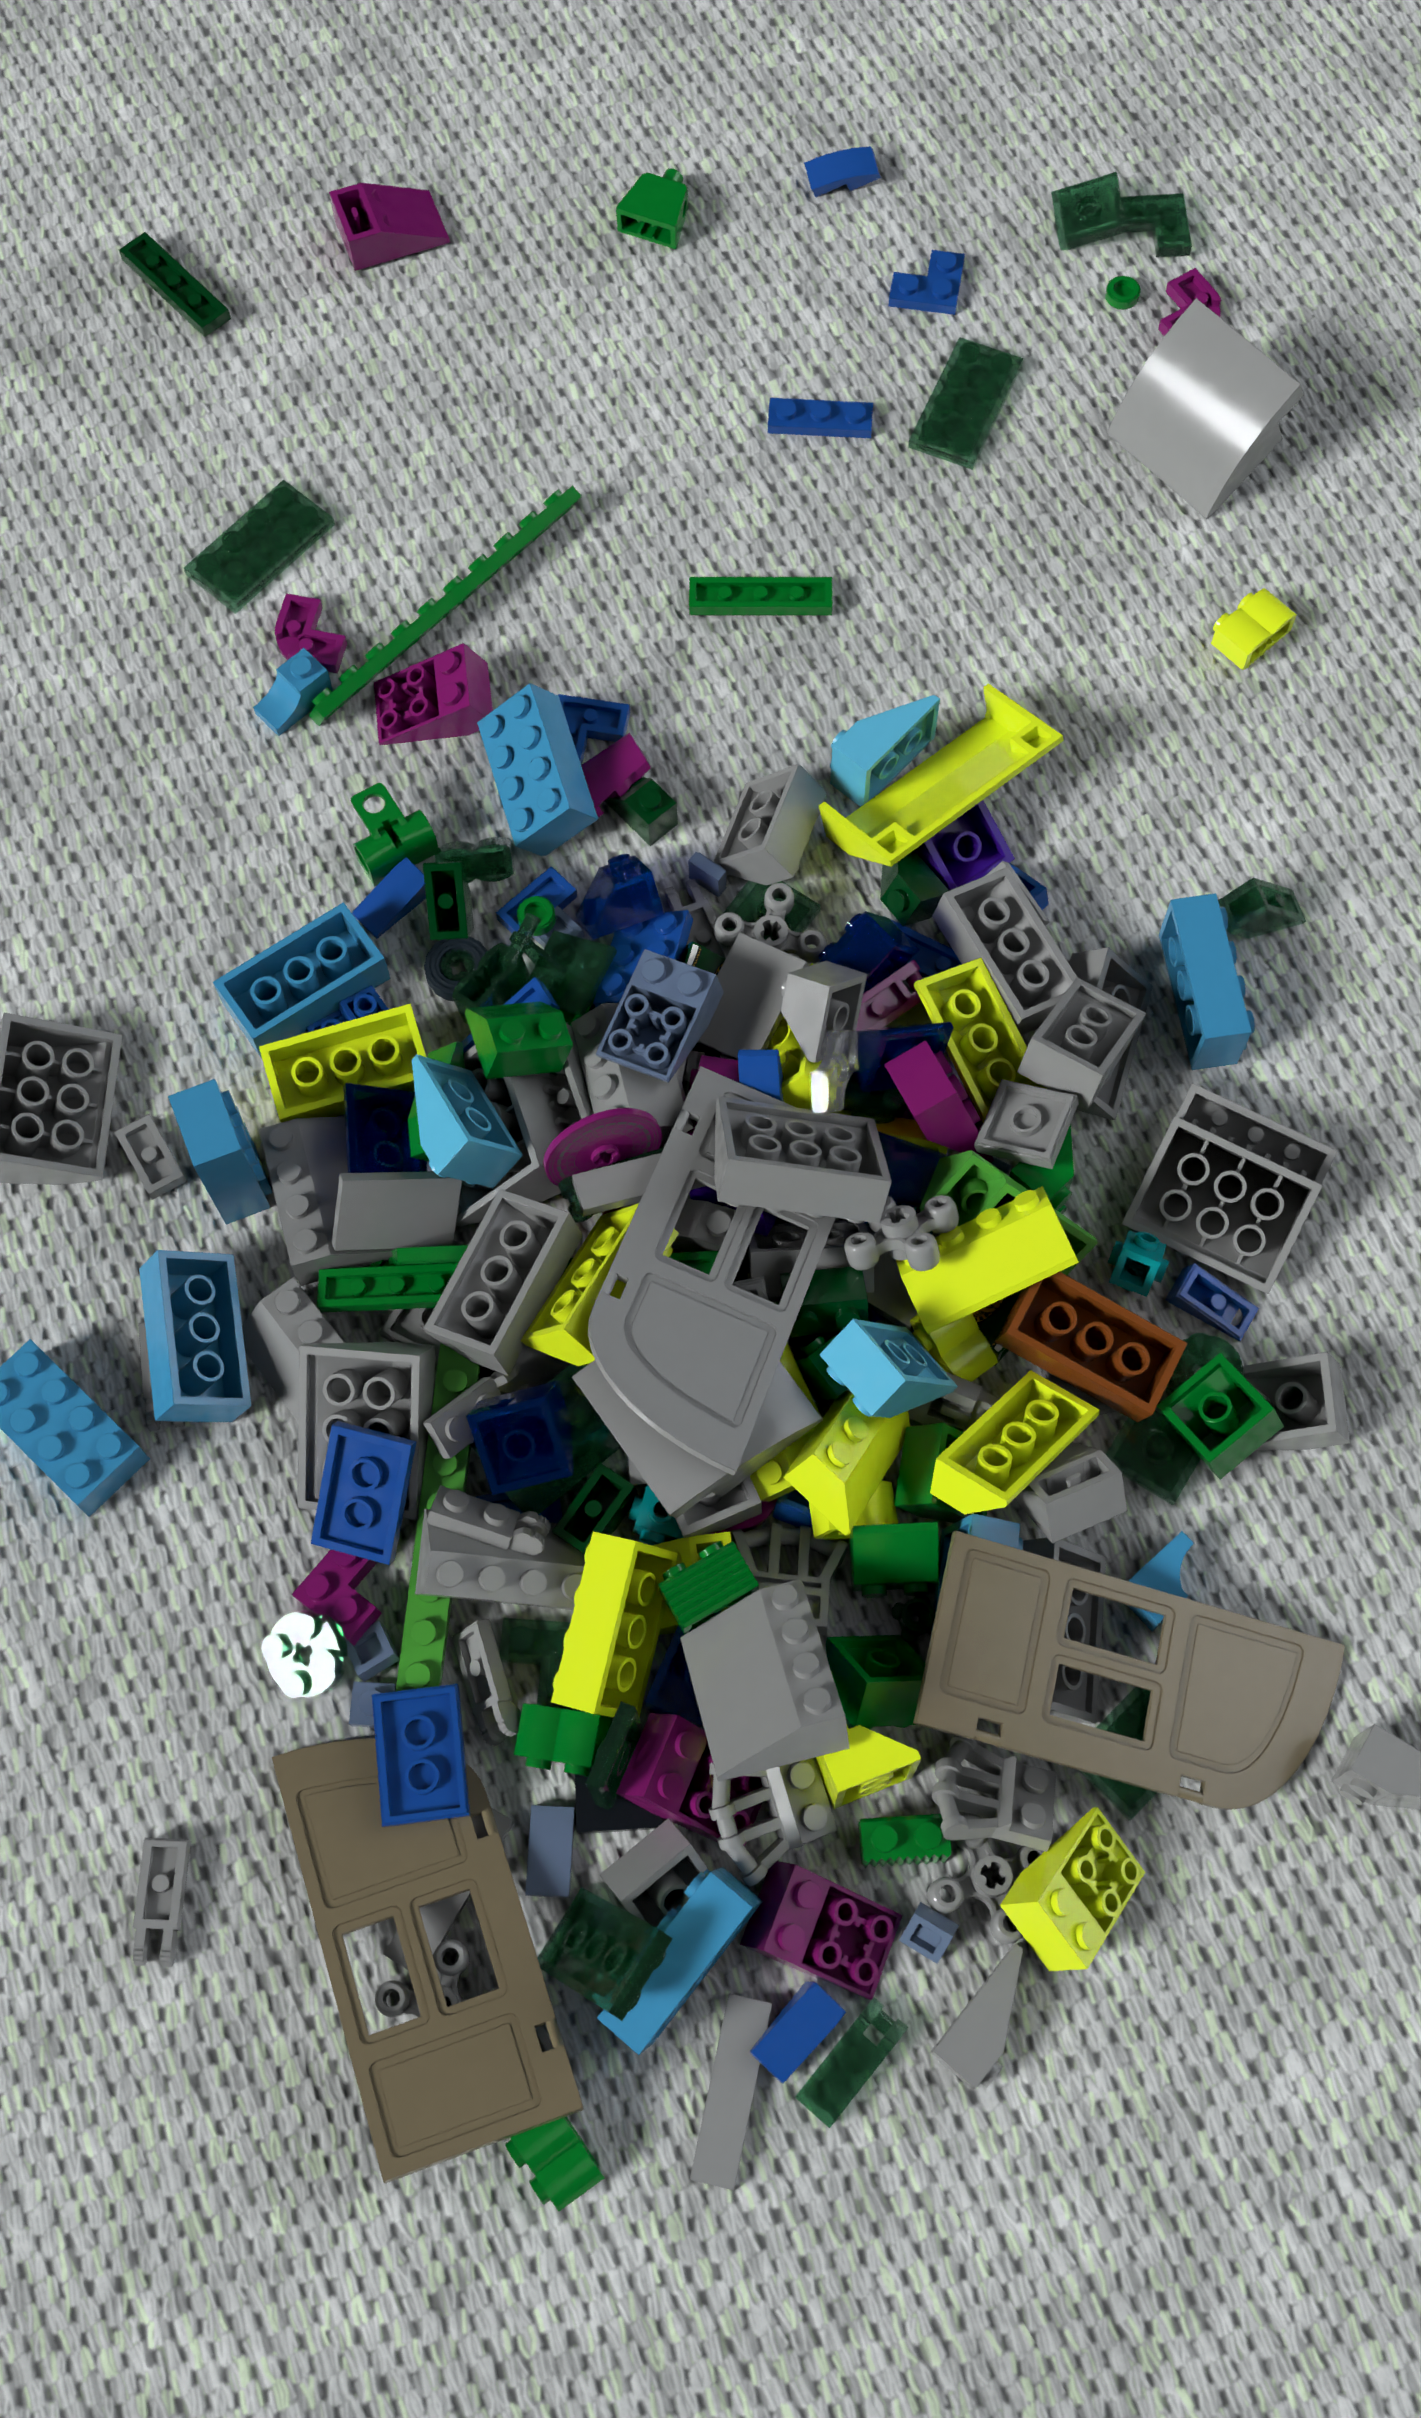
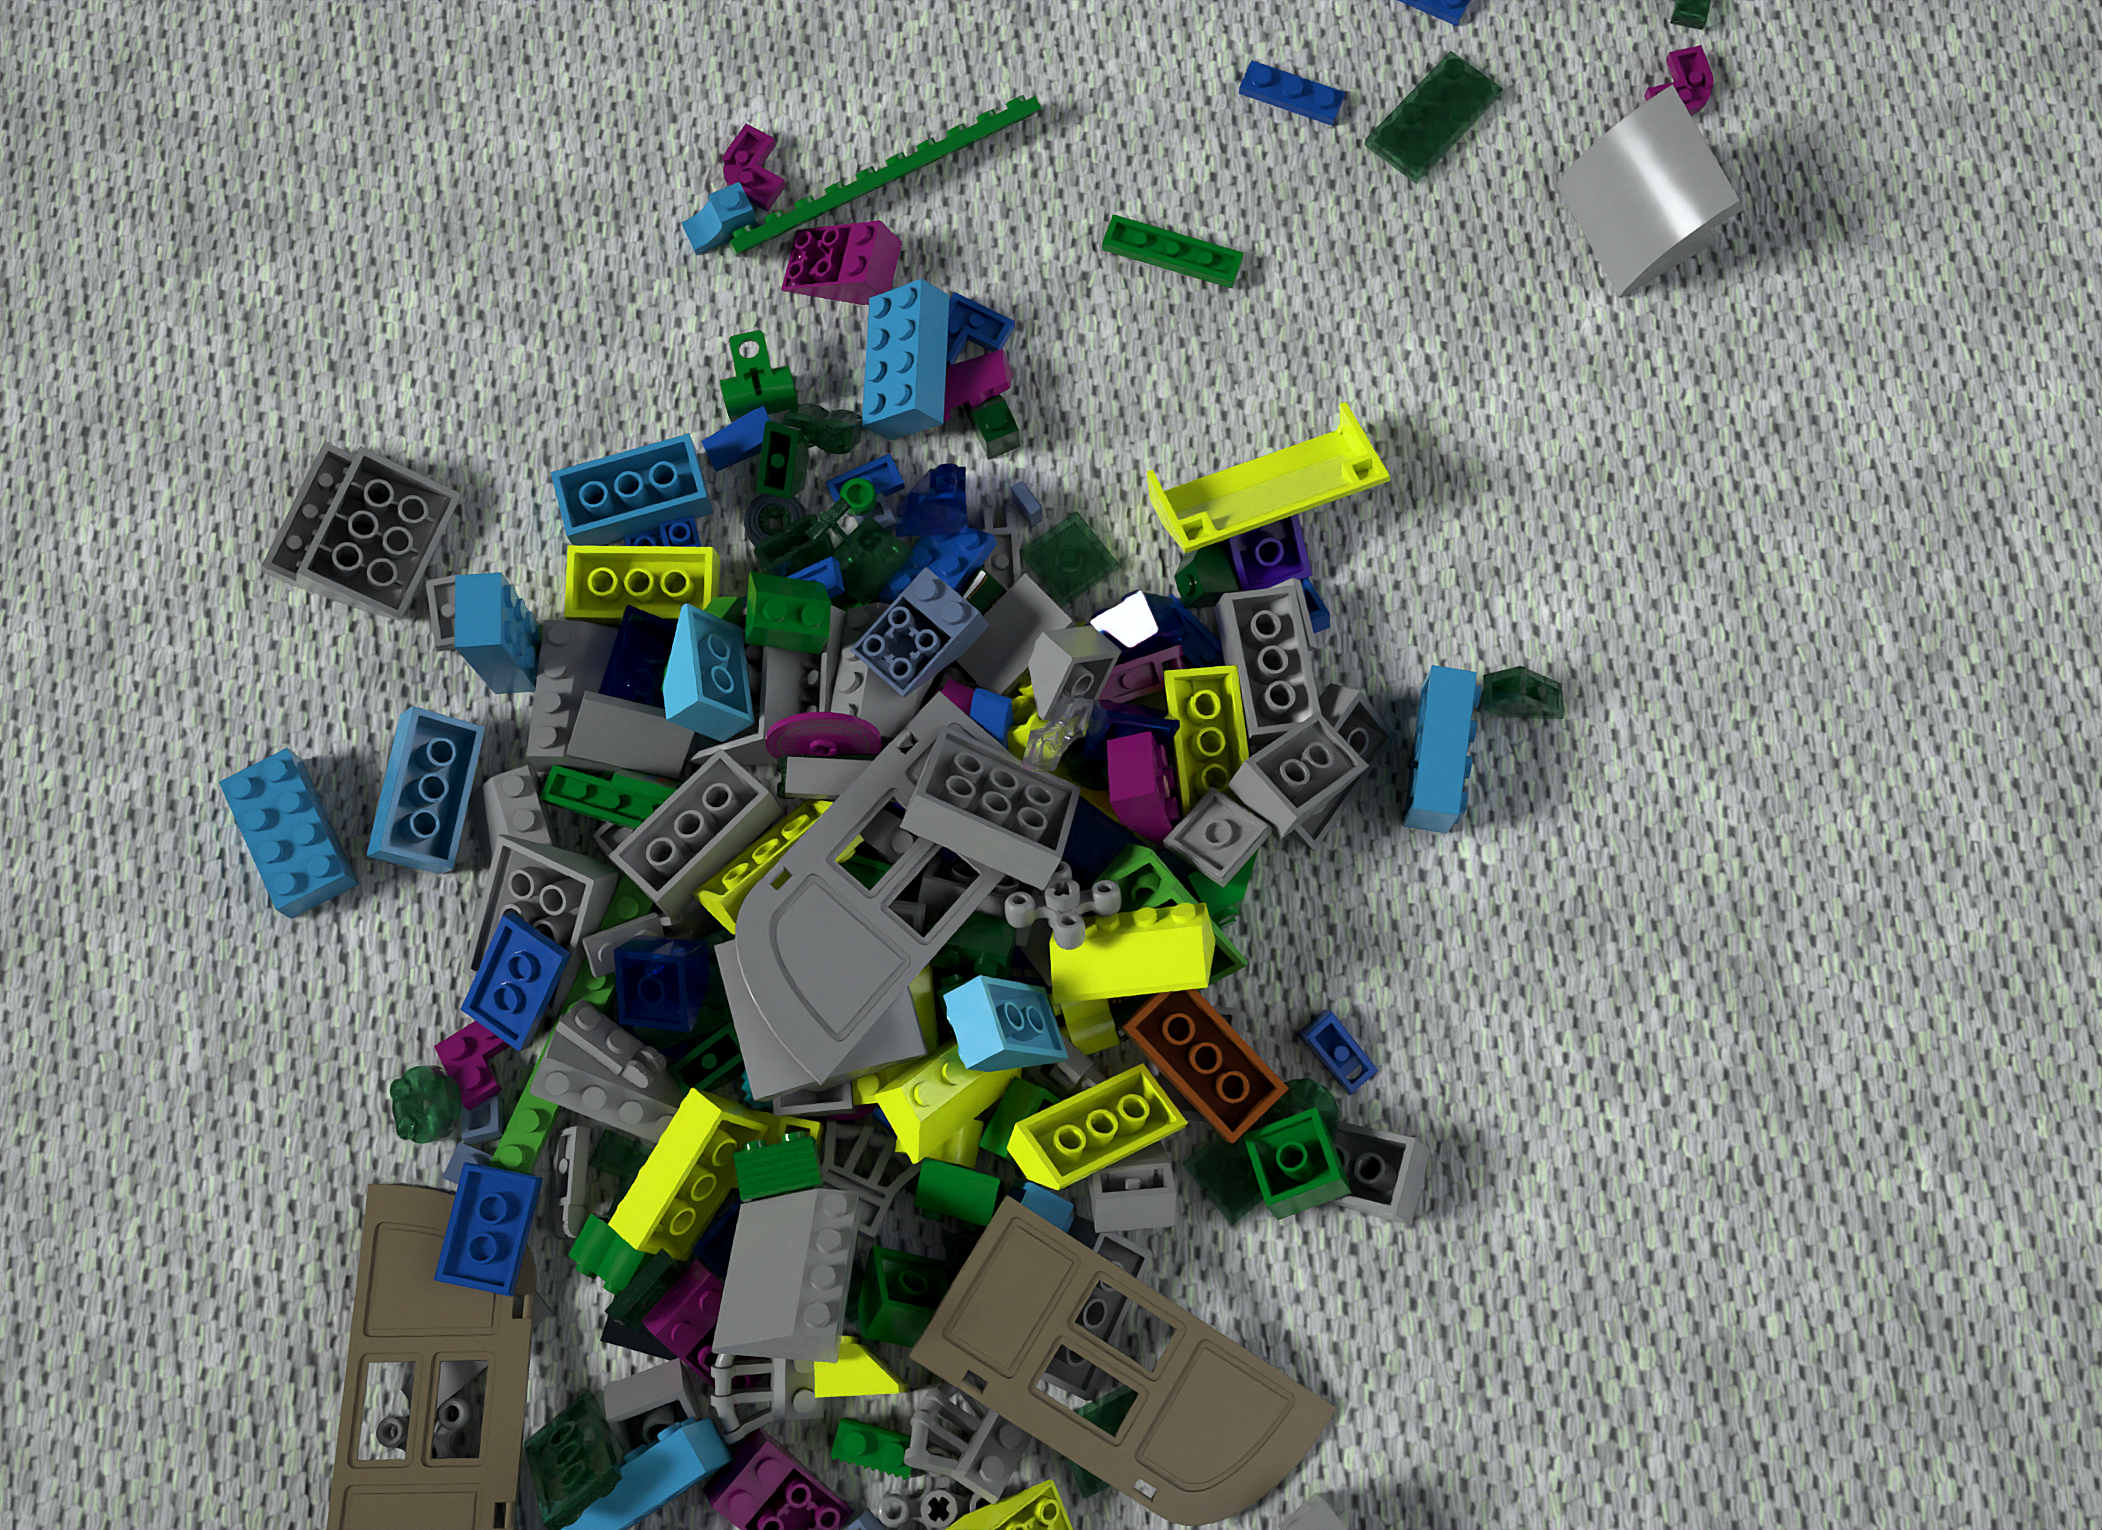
camera: 20 degrees right, 5 degrees up
light grey hinge [133,1837,191,1967] -> none
clear green plate [184,480,335,614] -> none
sand blue tile [525,1805,575,1898] -> none
light grey slope [714,764,827,886] -> none
light grey gear [714,883,827,963] -> none
medium azure slope [830,695,940,807] -> none
green tile [1105,276,1141,310] -> none
teal brick [1108,1230,1169,1297] -> none
light grey slope [1121,1083,1338,1294] -> none
dark azure arch [1127,1531,1194,1631] -> none
neon yellow brick [1211,588,1297,670] -> none

